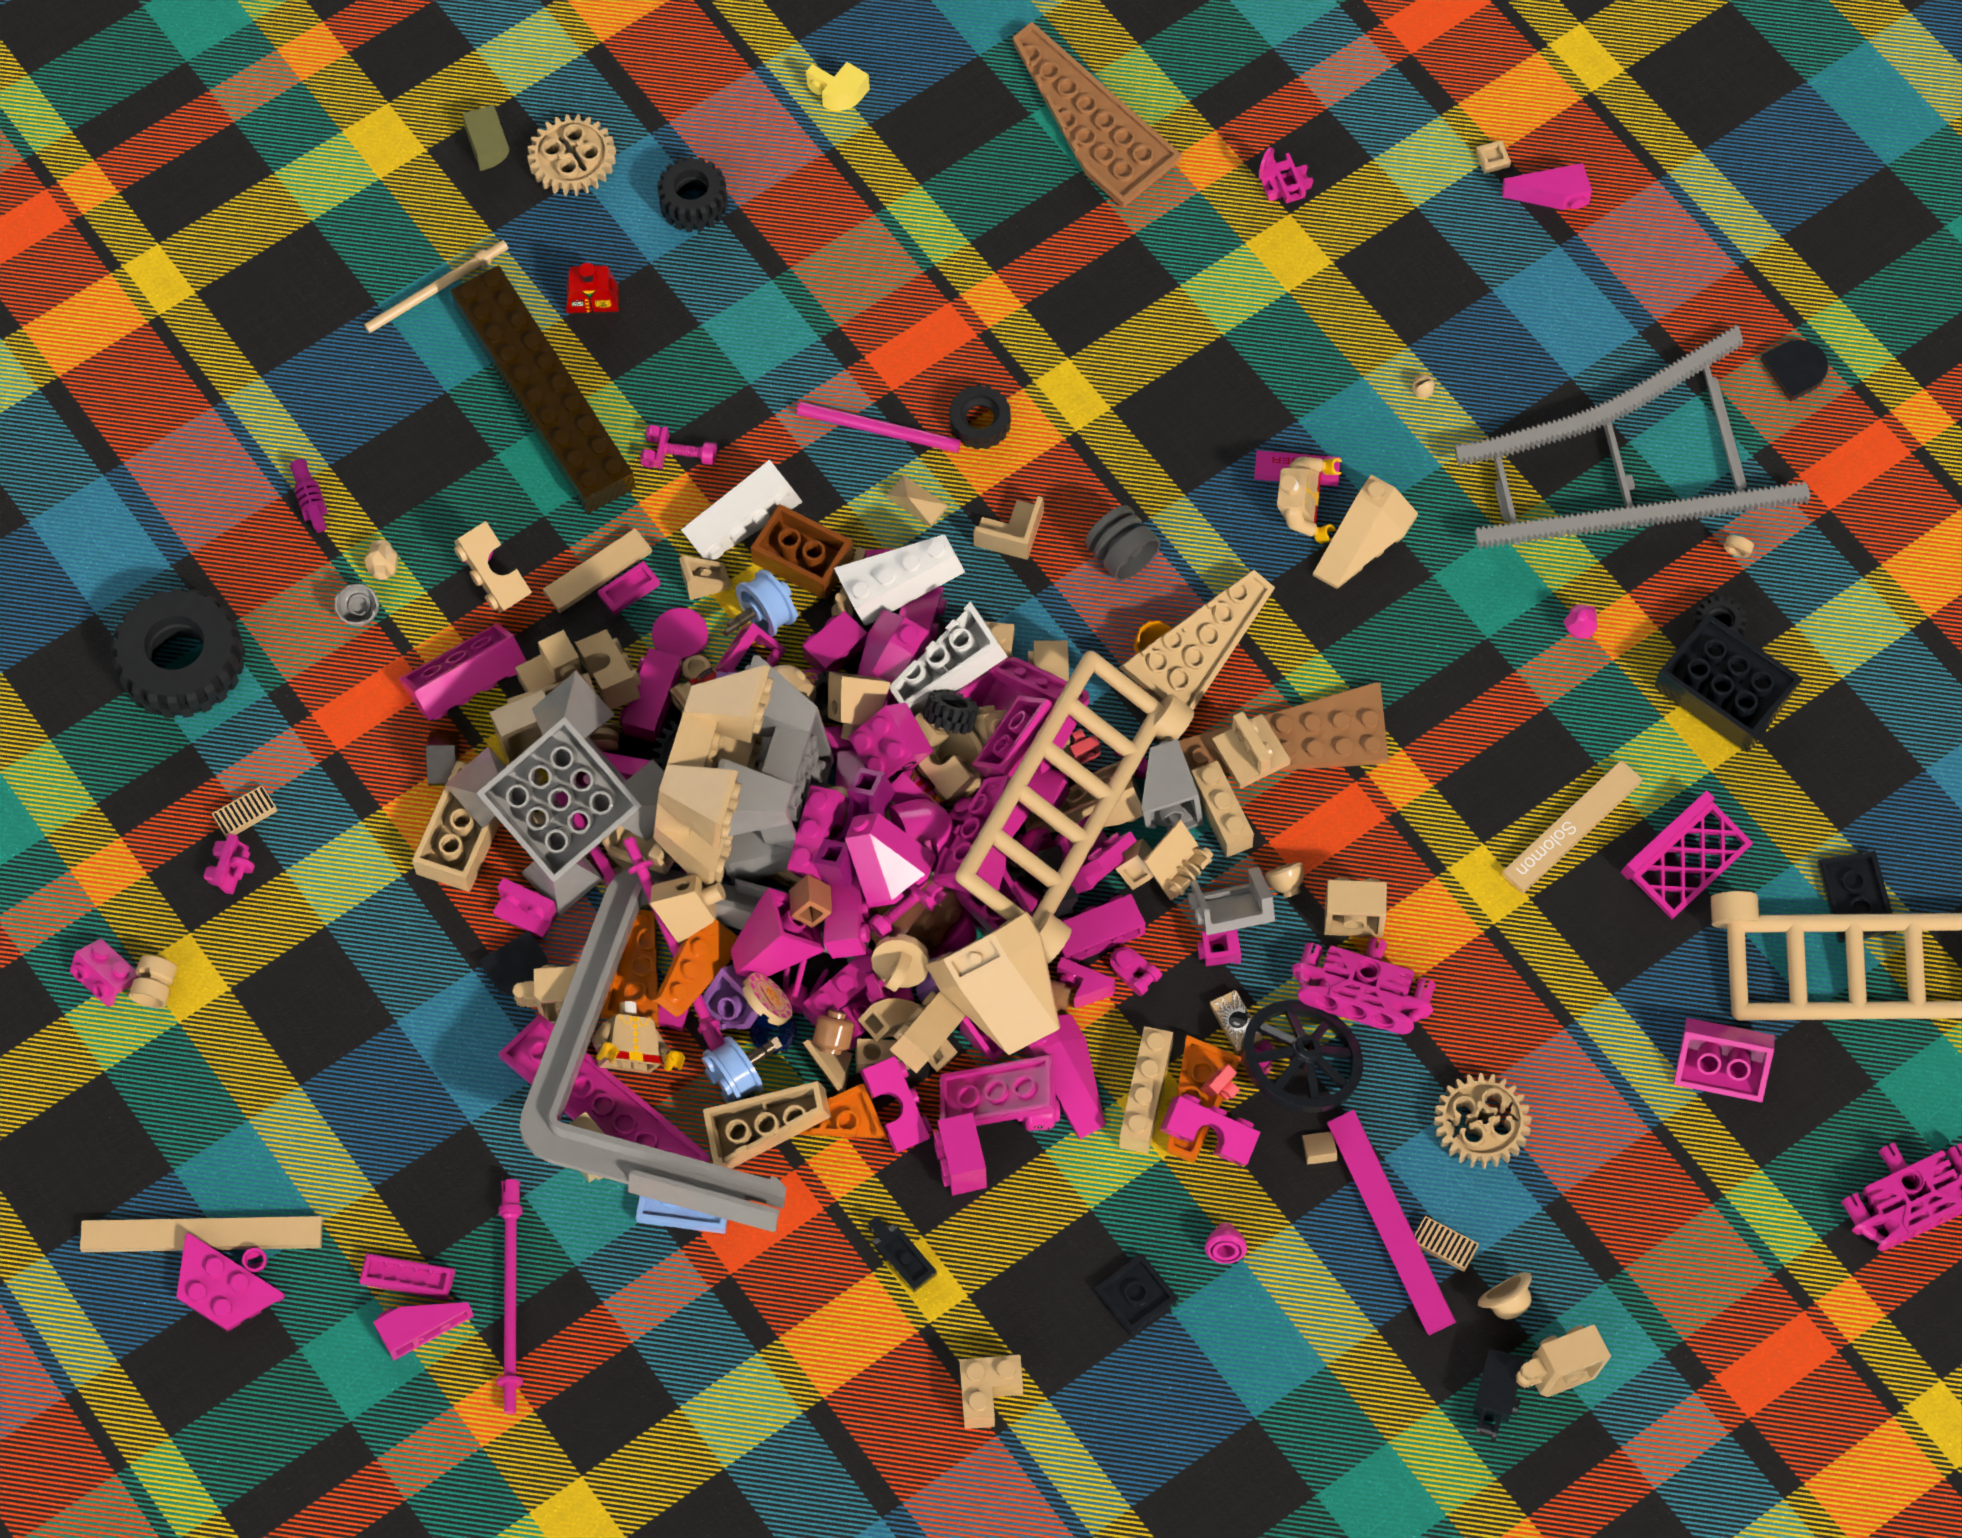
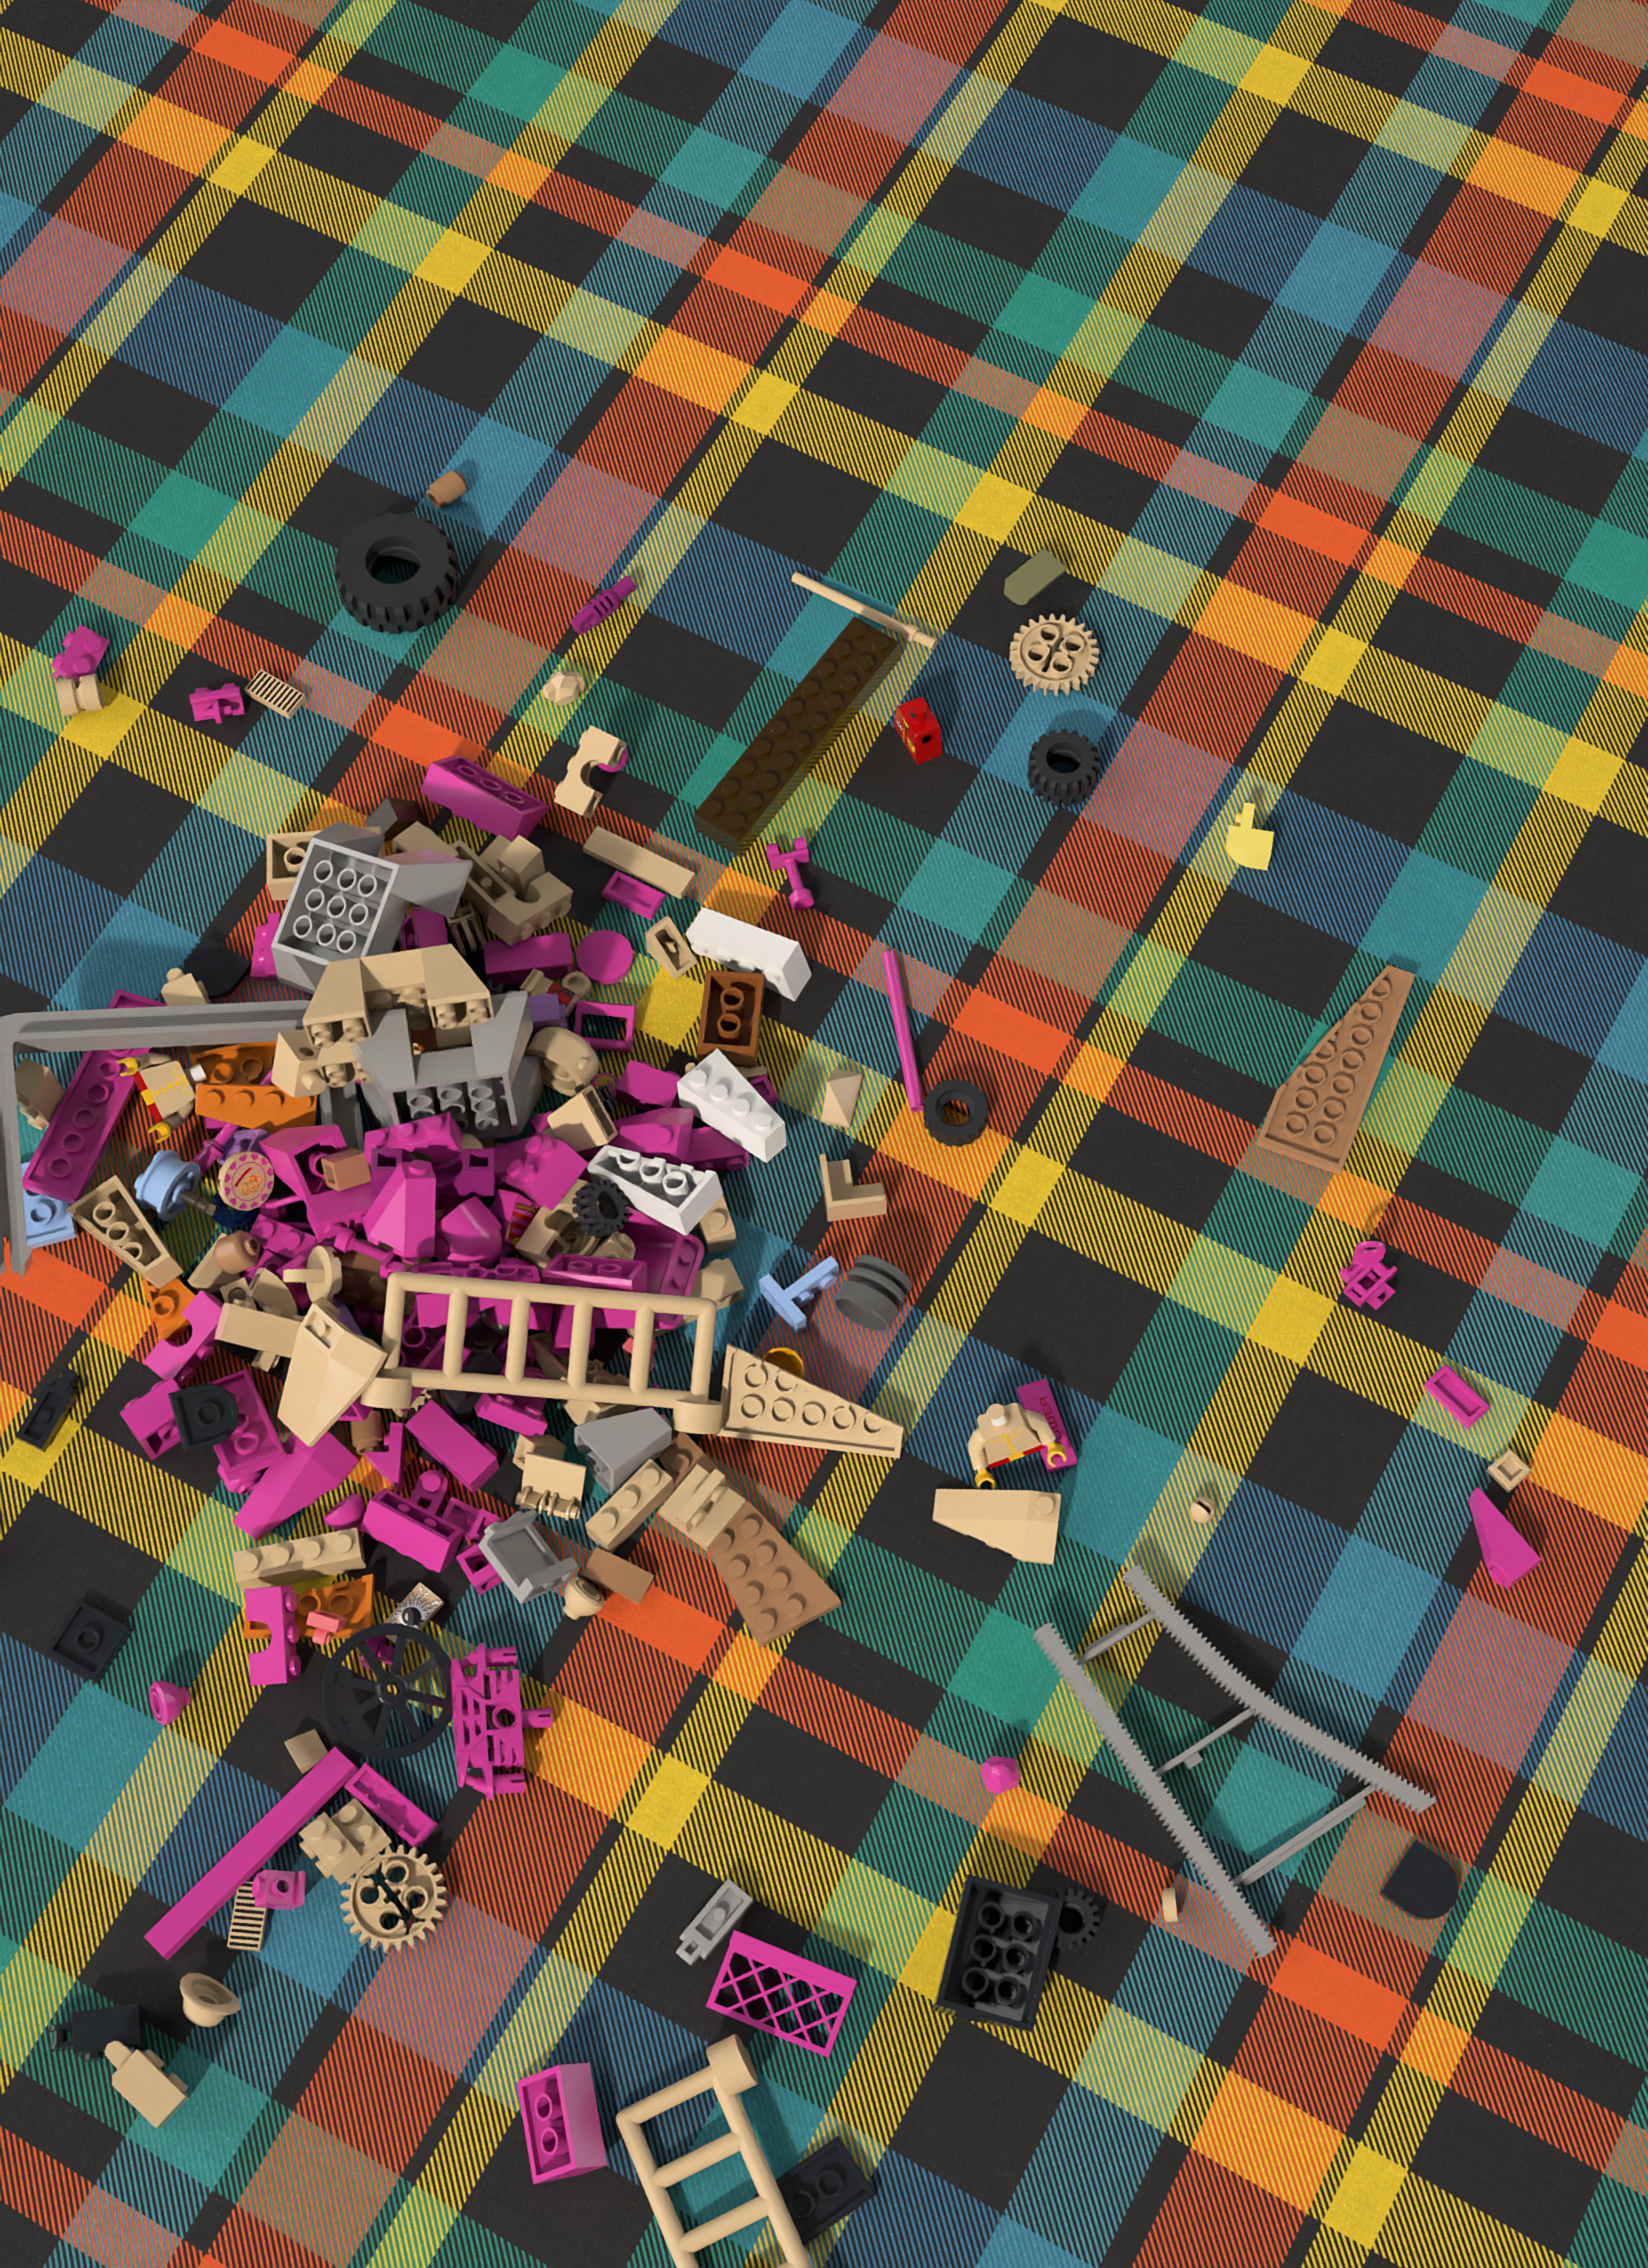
camera: 65 degrees right, 0 degrees up
light grey hair [334,584,379,627] -> none
light blue wheel [722,569,798,637] -> none
tan brick [1324,877,1387,937] -> none
tan tile [1501,760,1643,894] -> none
none -> black tile [168,1384,239,1454]
none -> dark pink brick [252,1869,306,1910]
none -> tan plate [299,1798,392,1885]
none -> dark pink brick [324,1493,365,1531]
none -> dark pink plate [344,1762,438,1849]
none -> dark pink brick [360,1488,464,1573]
none -> medium nougat brick [426,470,467,509]
none -> dark pink slope [441,1497,507,1543]
none -> medium nougat slope [580,1547,654,1604]
none -> light grey hinge [676,1879,753,1966]
none -> light blue bracket [759,1256,839,1335]
none -> dark pink tile [1423,1364,1491,1430]

